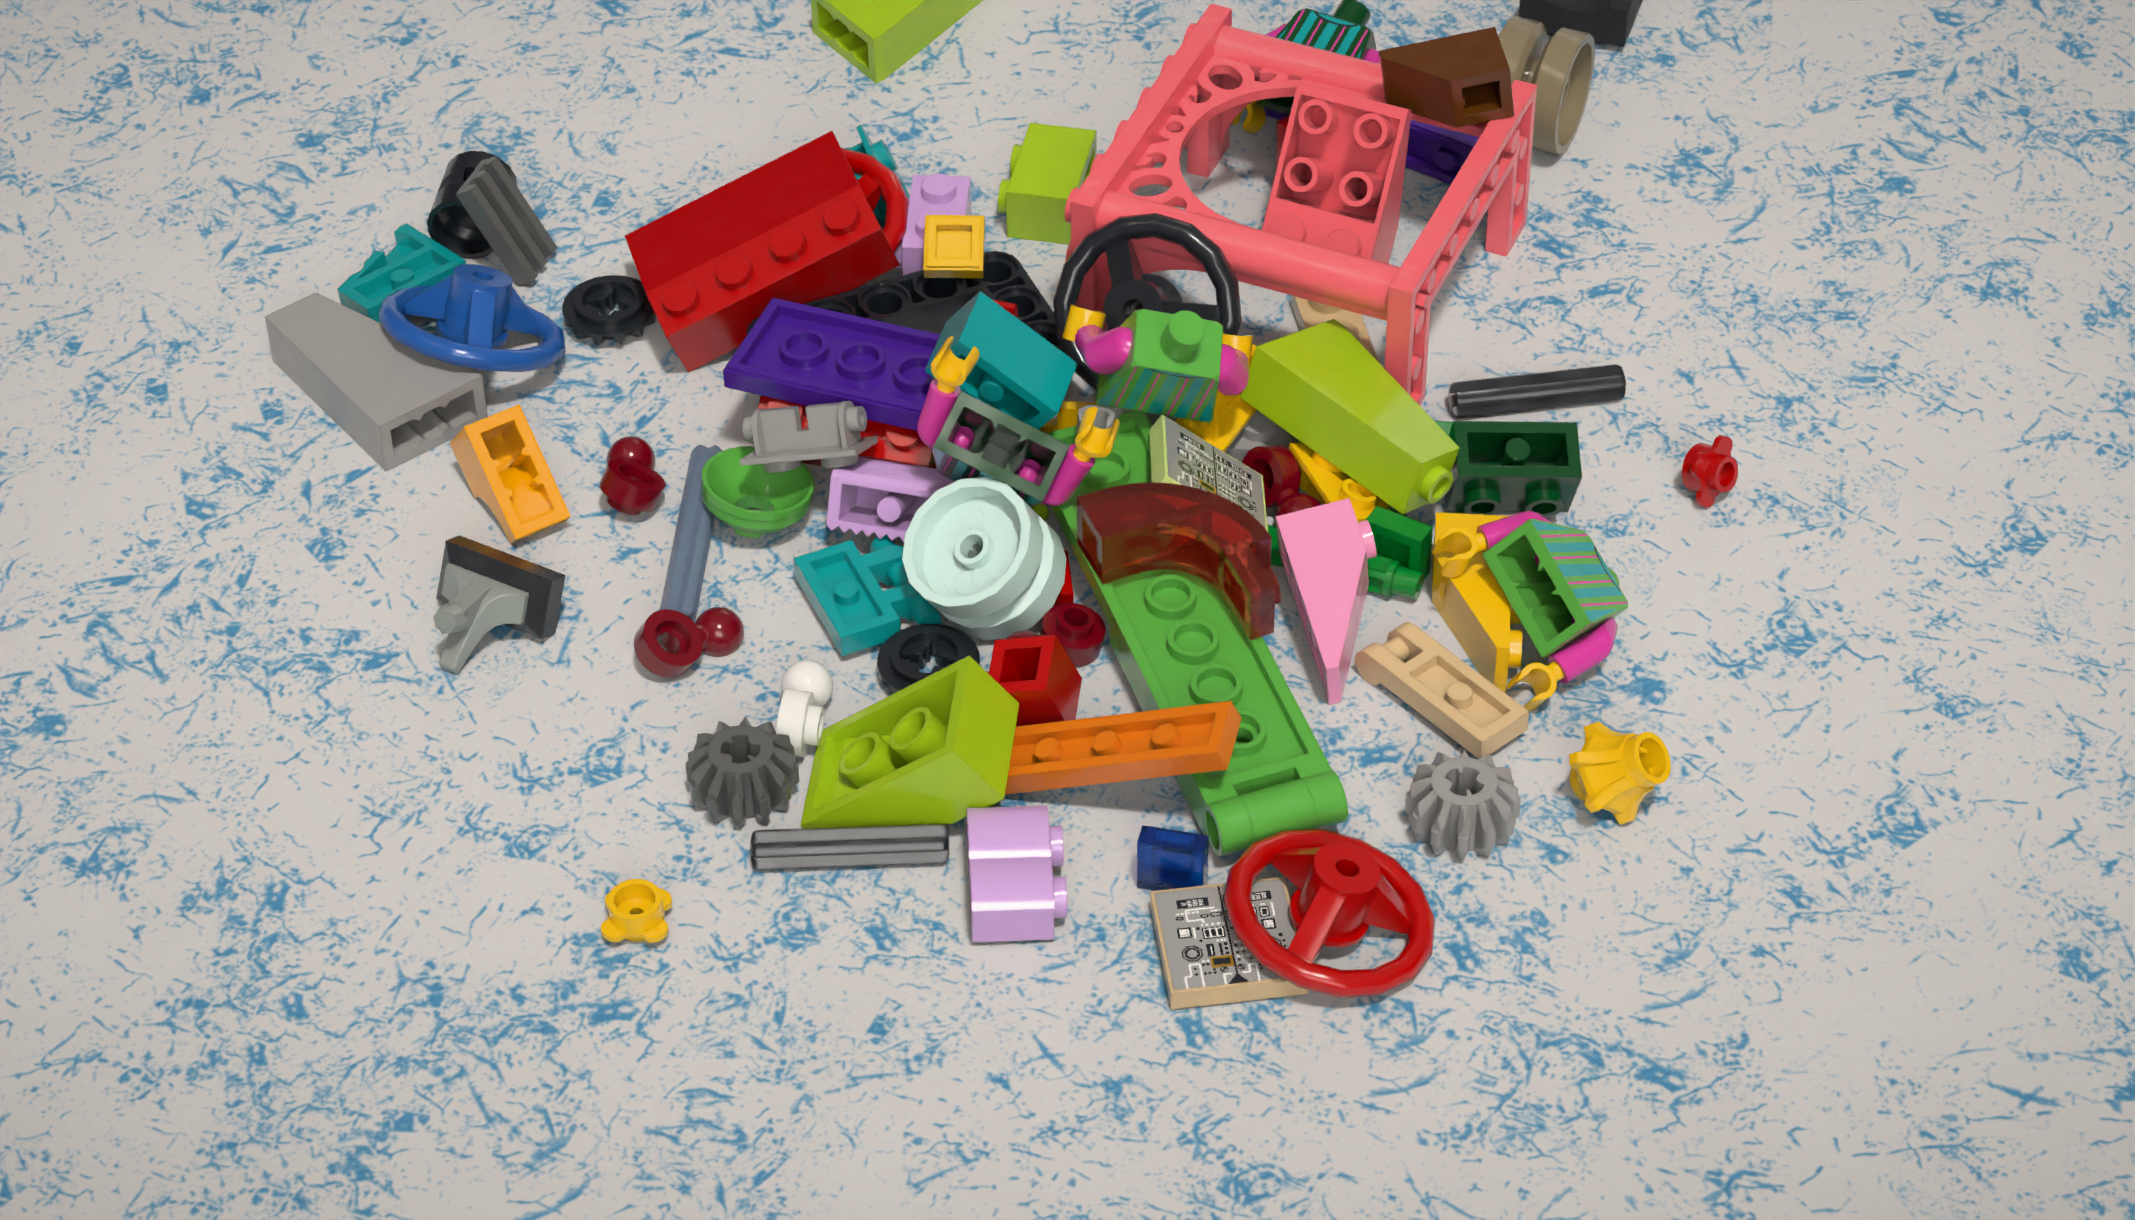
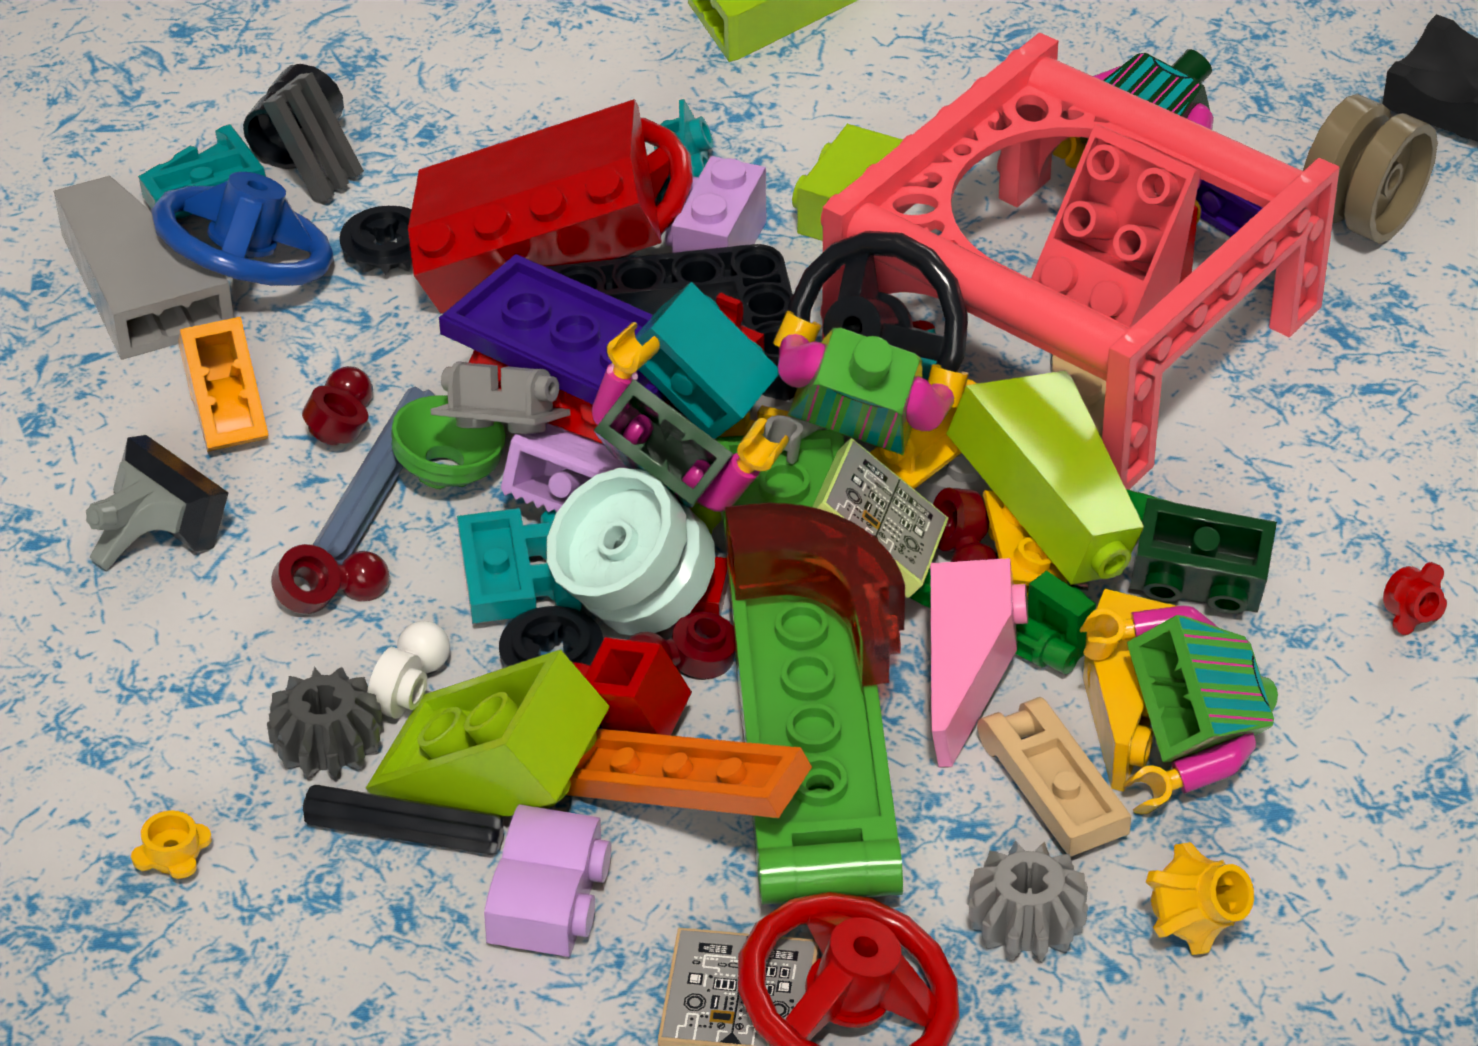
camera: 15 degrees right, 0 degrees up
yellow tile [923,215,985,278] -> none
clear blue tile [1137,825,1209,891] -> none
reddish brown slope [1379,27,1514,128] -> none
black axle [1448,364,1626,418] -> none

